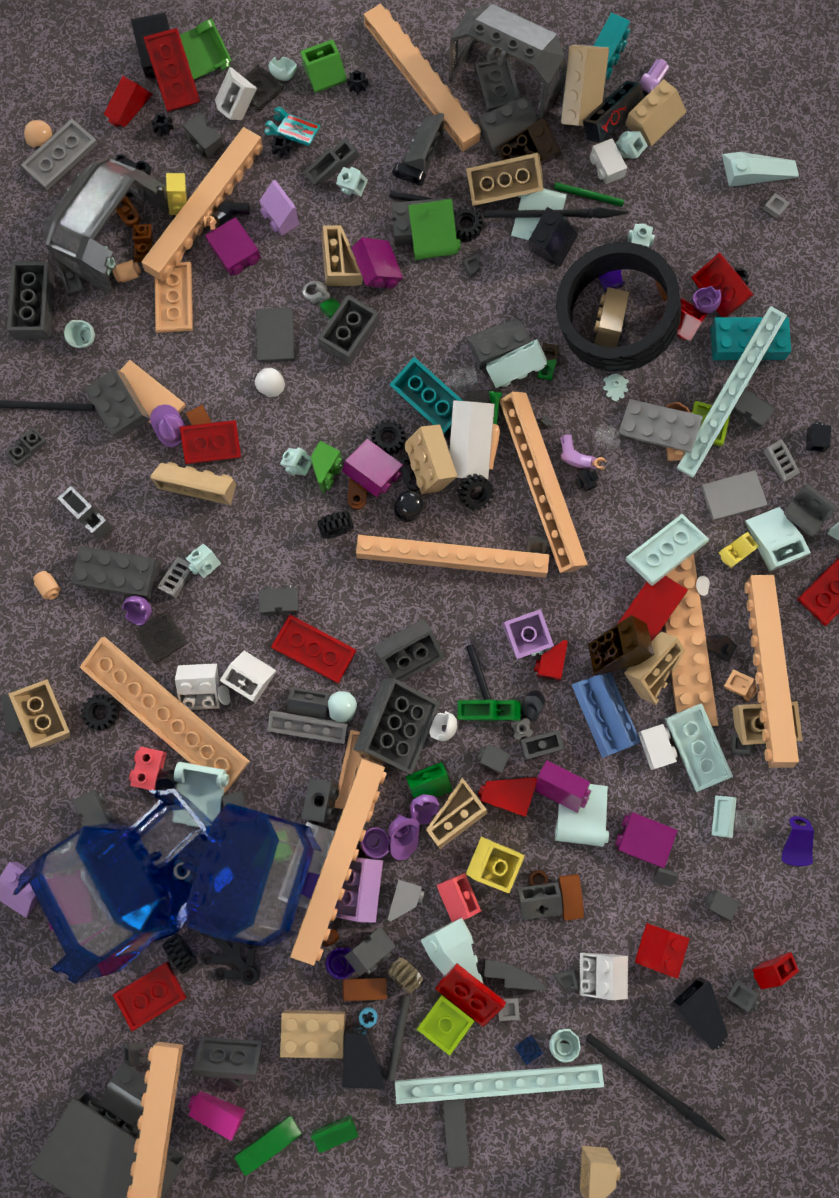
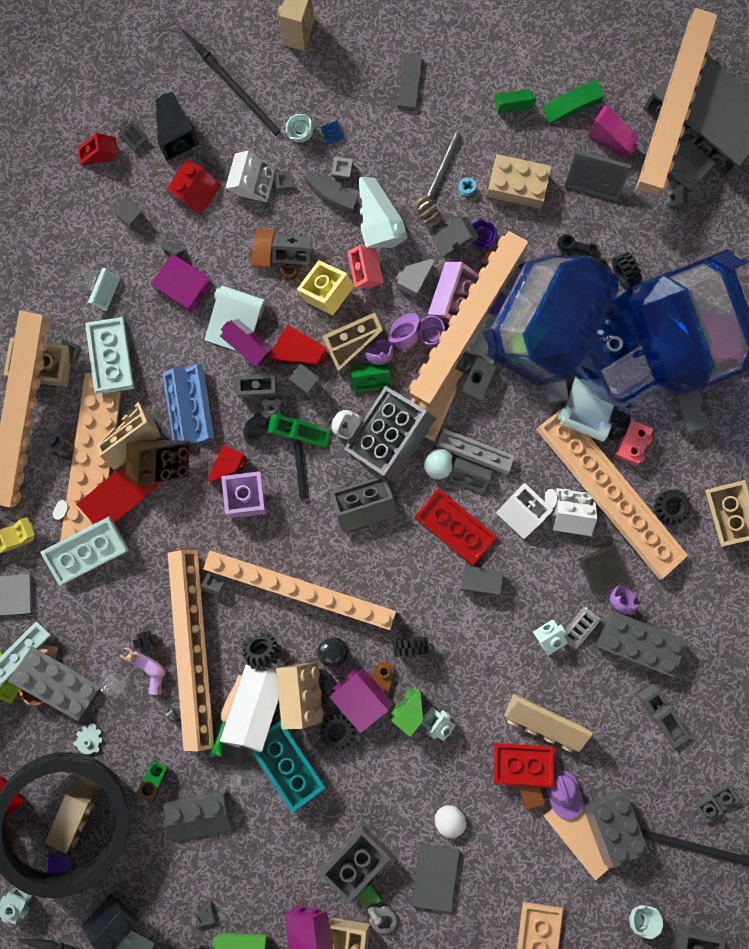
camera: 170 degrees left, 5 degrees up
light nougat brick [33,571,61,600] -> none
red tile [113,962,187,1031] -> none
dark orange slope [342,977,387,1001] -> none
black slope [342,1024,386,1089] -> none
light aqua plate [395,1063,604,1104] -> none
lime plate [417,994,474,1056] -> none
red tile [434,963,506,1027] -> none
light aqua brick [486,339,547,388] -> none
white brick [638,724,677,770] -> none
light nougat bracket [724,669,758,701] -> none
dark purple piece [781,816,814,866] -> none

